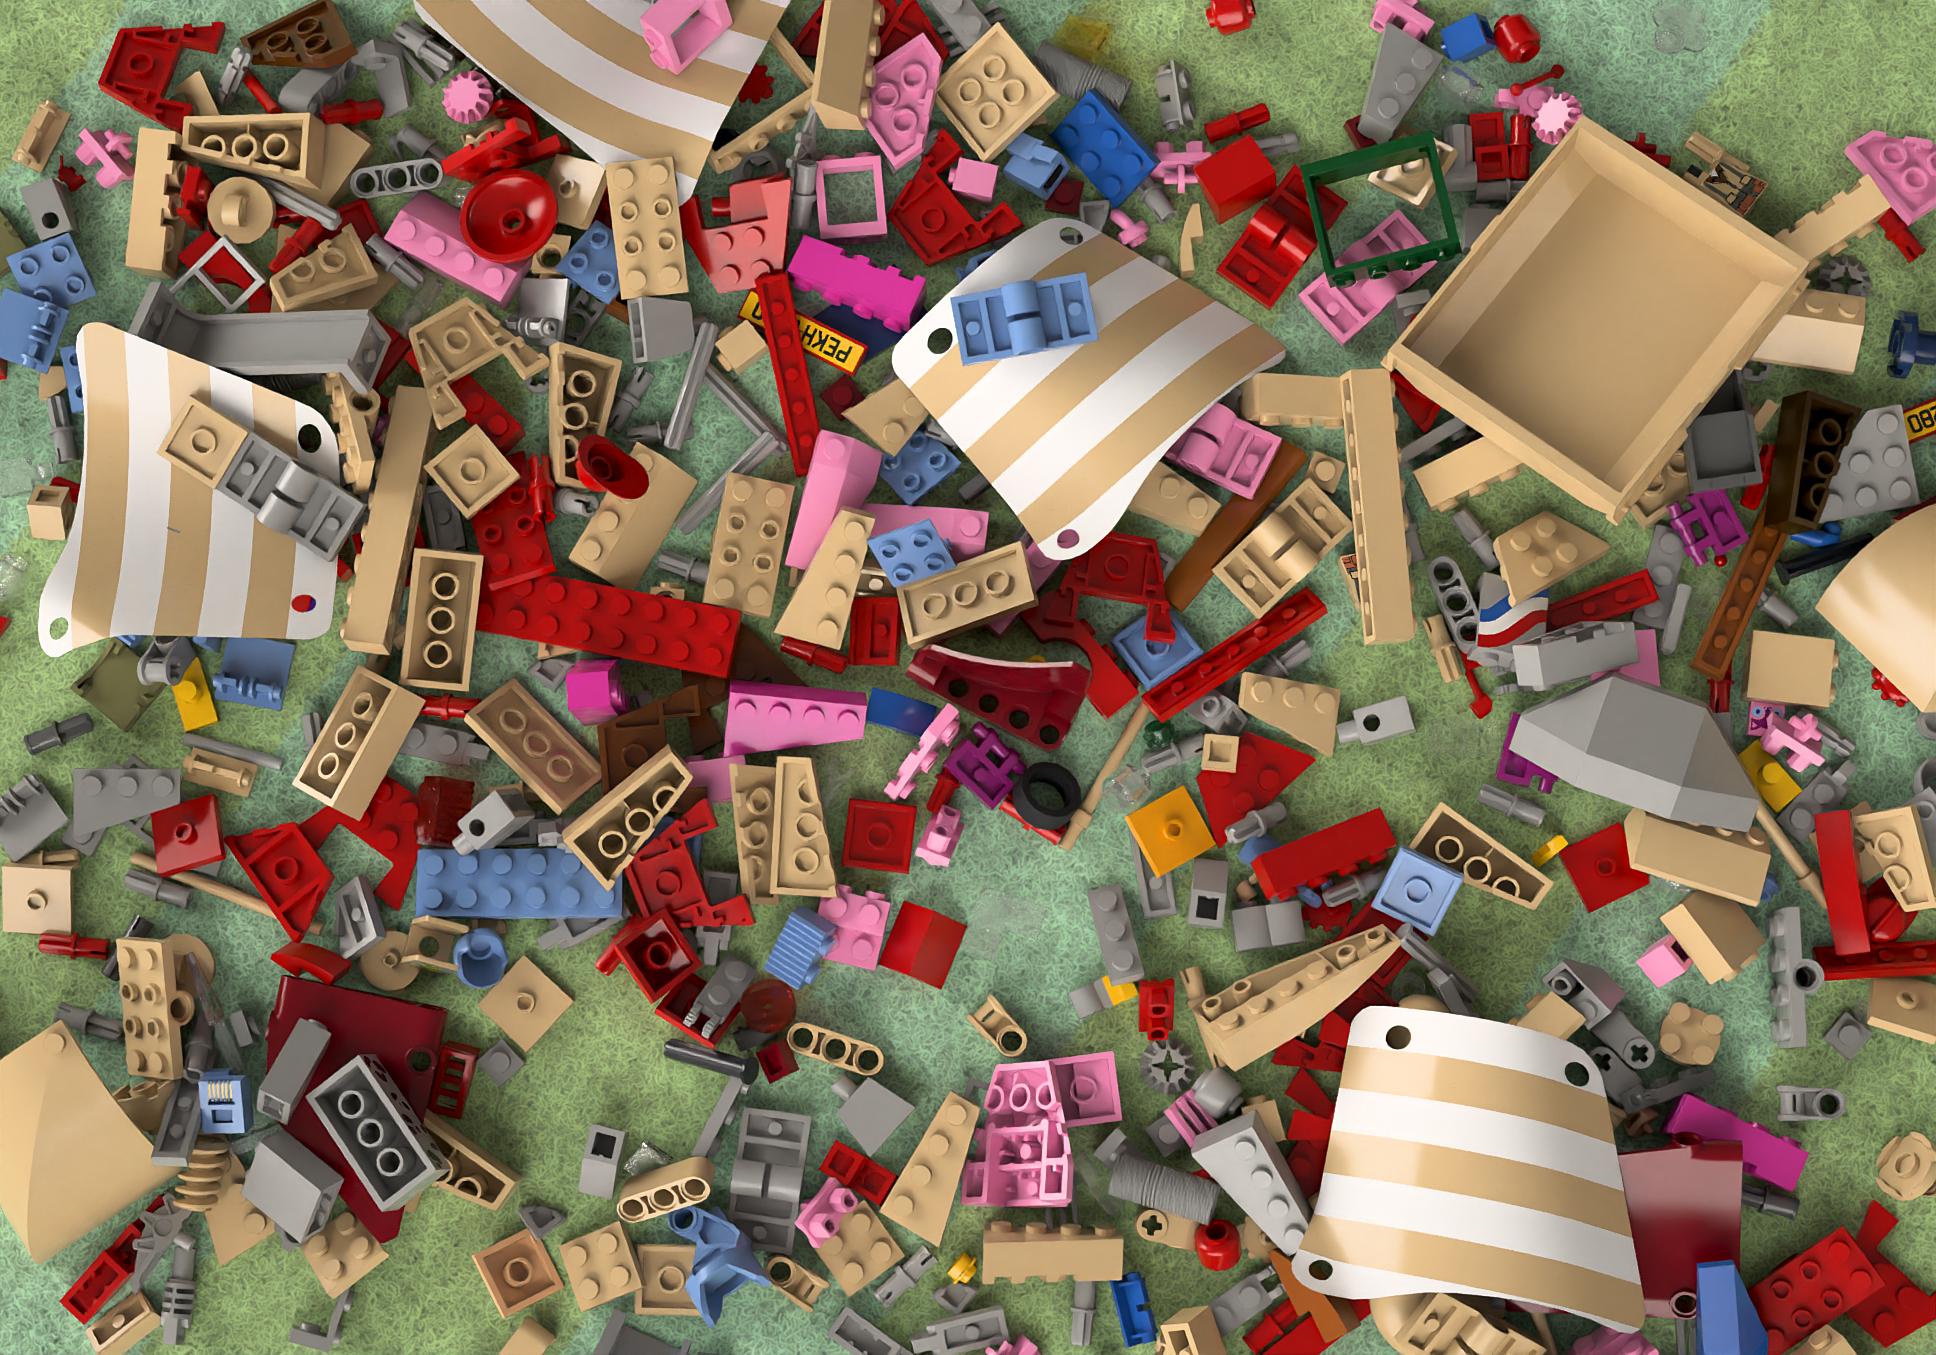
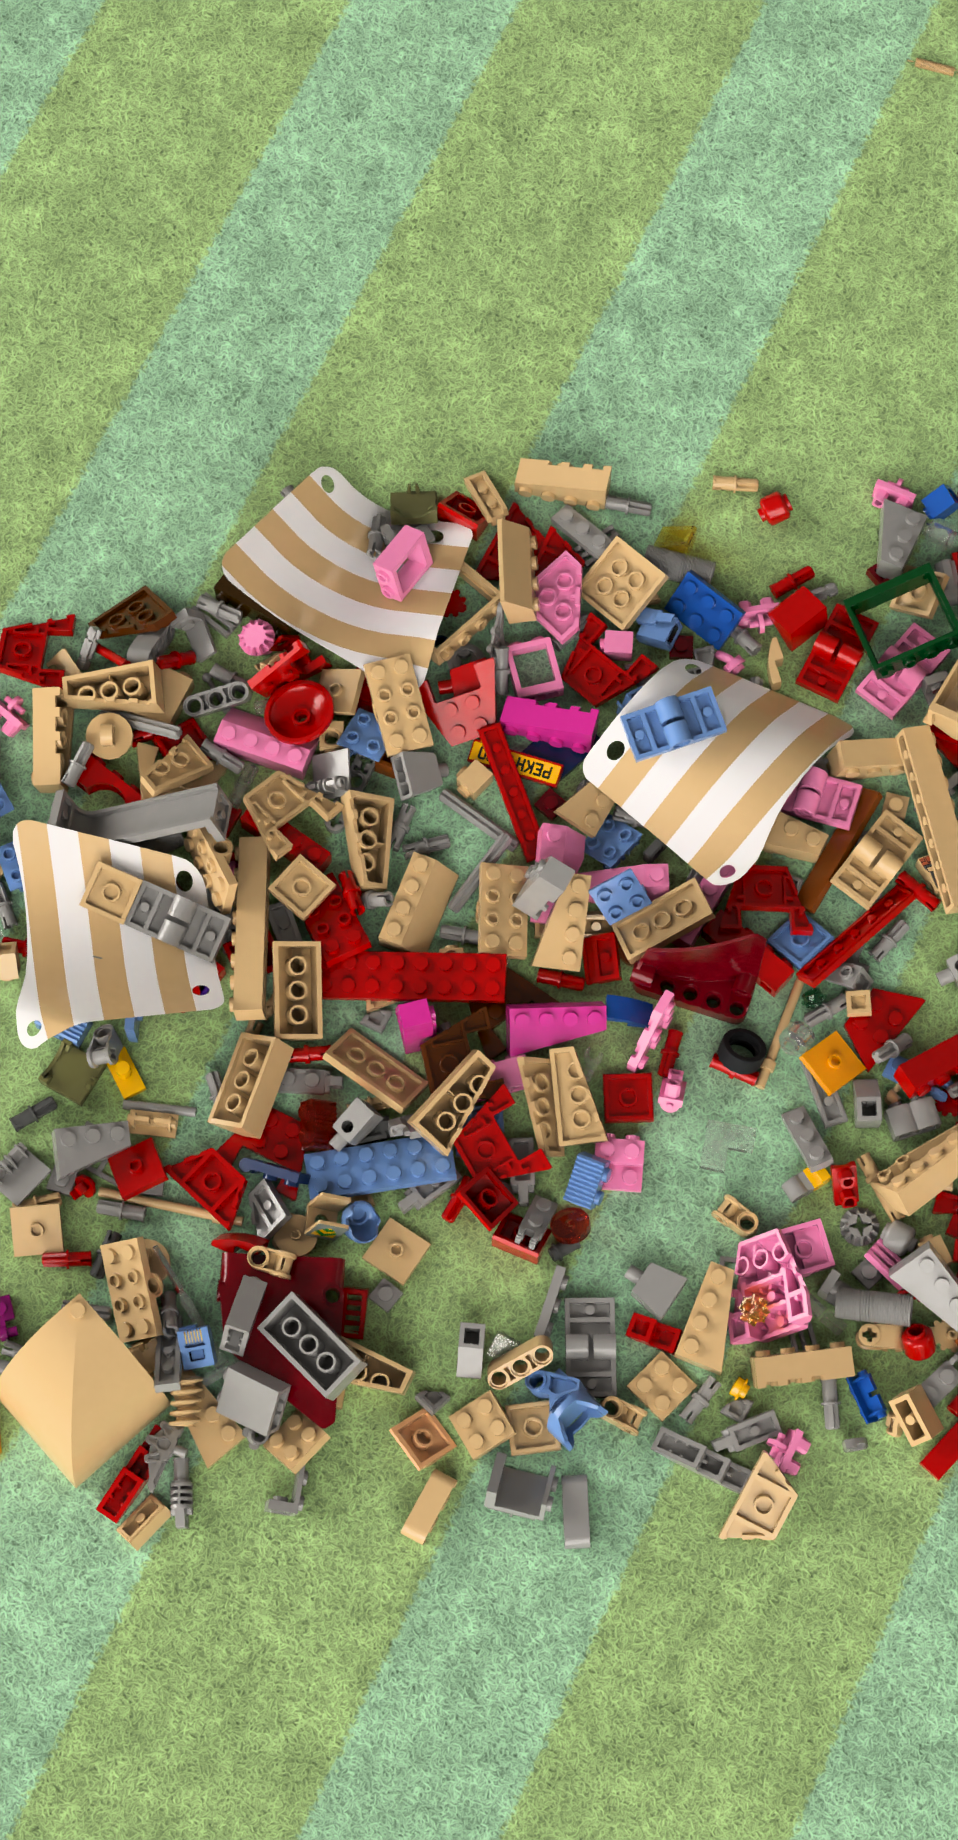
camera: 10 degrees left, 10 degrees down
light grey window [169,234,268,314] -> none
red plate [176,166,215,232] -> none
medium blue hinge [213,637,296,711] -> none
light grey plate [229,1010,262,1048] -> none
red axle [269,216,324,275] -> none
red piece [575,434,649,500] -> none
light grey axle [664,322,719,451] -> none
black axle [664,1038,759,1085] -> none
dark red plate [756,1038,800,1084] -> none
tan beam [787,1022,885,1076] -> none
bright pink hips [794,1177,858,1248] -> none
red slope [878,901,967,990] -> none
magenta plate [942,721,1027,810] -> none
light grey hinge [1155,60,1196,133] -> none
tan wing [1238,672,1341,757] -> none
none -> light grey axle [61,741,94,788]
none -> red plate [69,1174,96,1200]
none -> dark blue plate [239,1158,311,1188]
none -> tan piece [247,1246,297,1280]
none -> light grey wedge [512,856,576,920]
none -> clear yellow gear [738,1293,770,1327]
none -> red pin [895,870,941,912]

